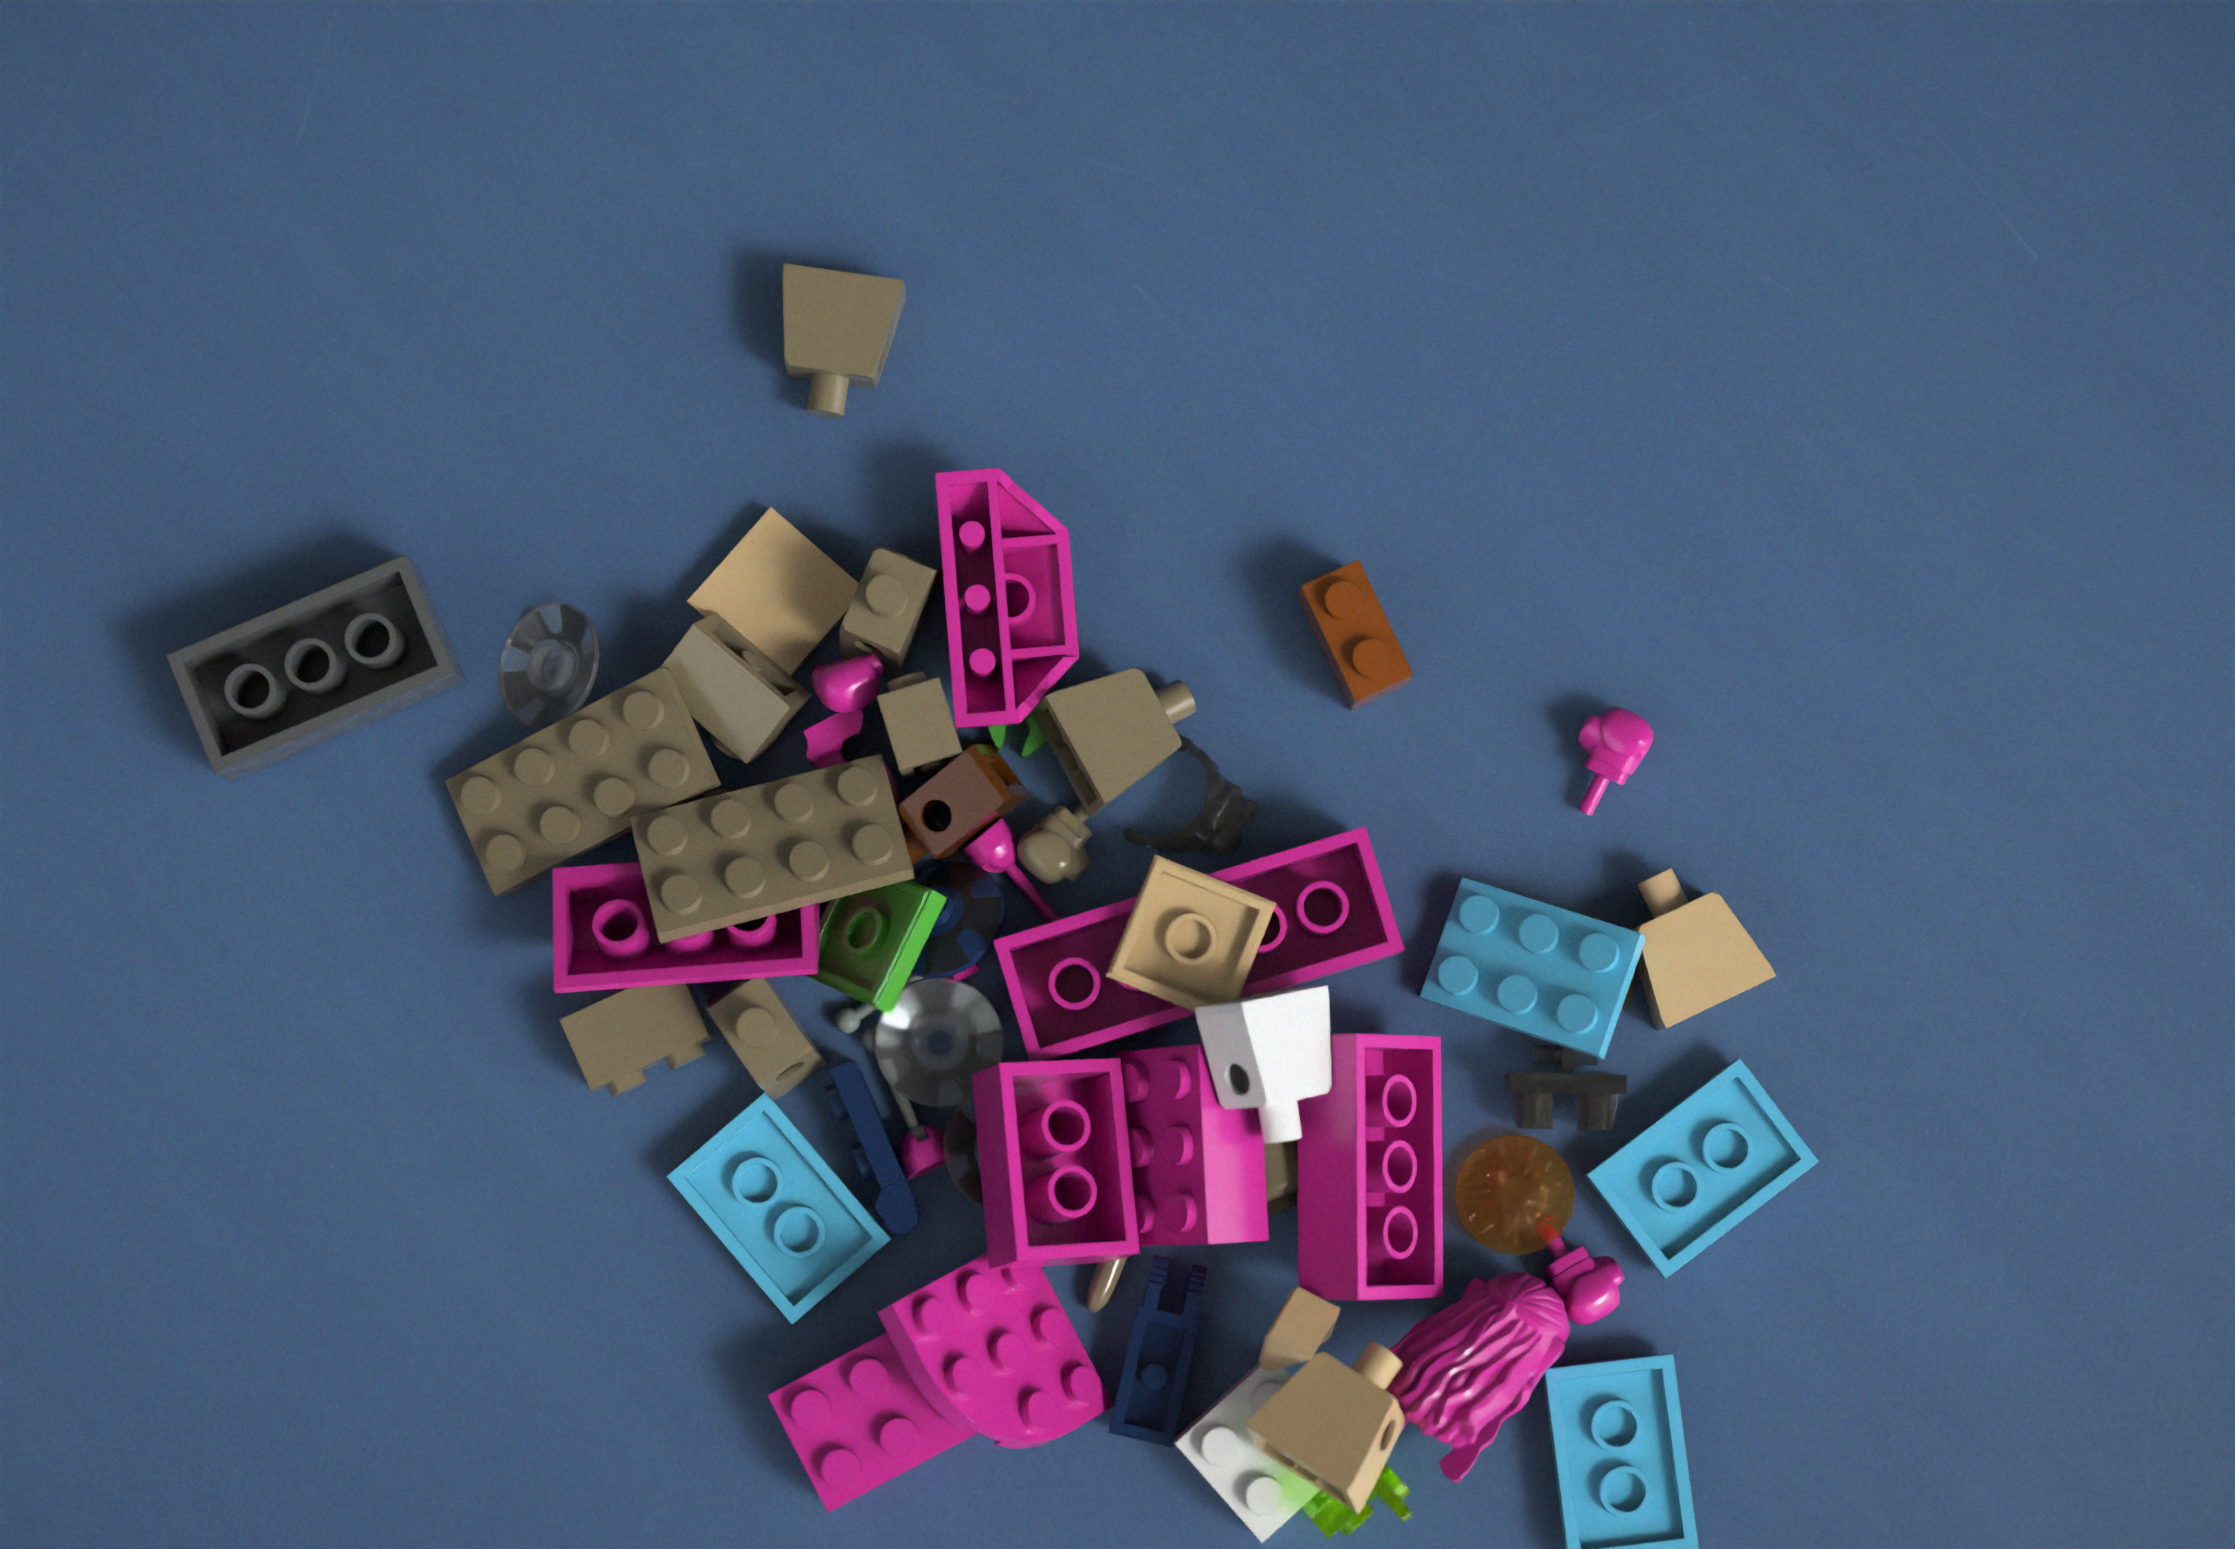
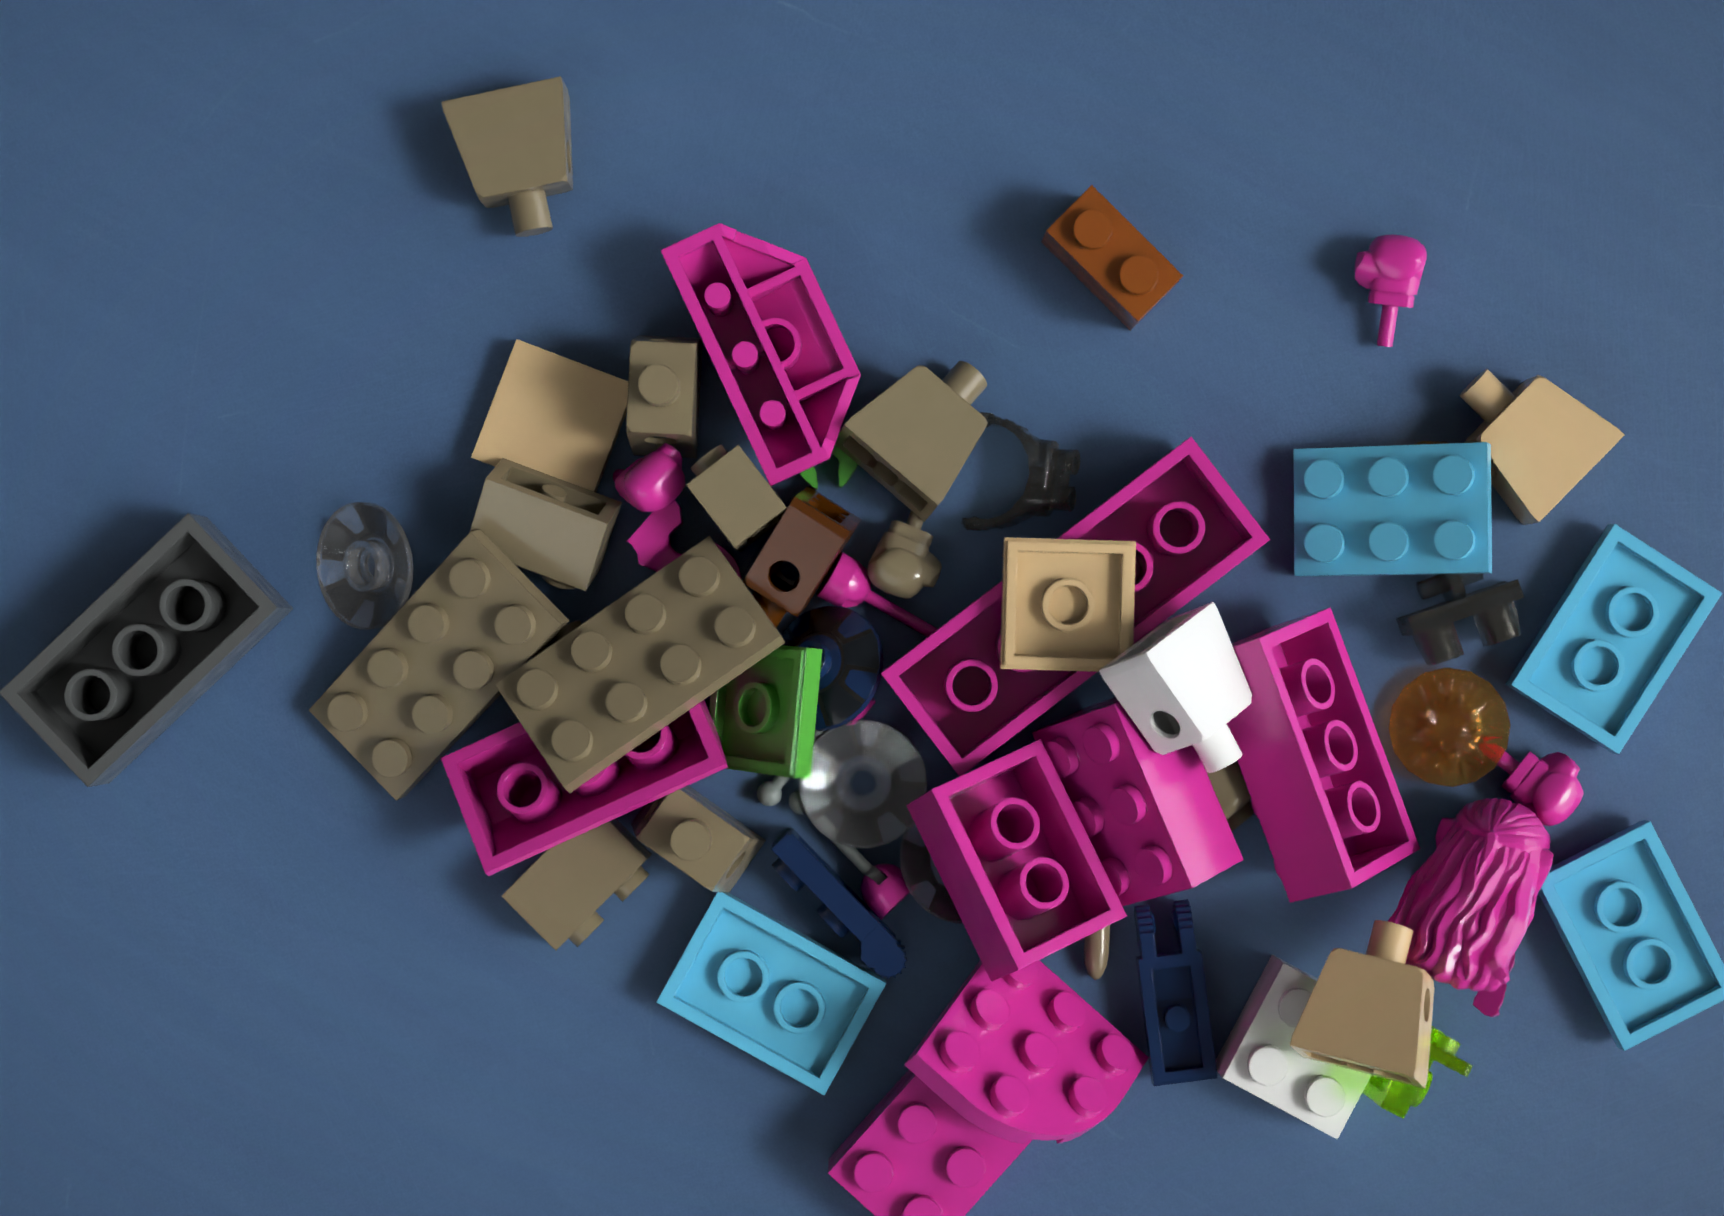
camera: 15 degrees left, 5 degrees up
tan slope [1258,1286,1340,1372] -> none

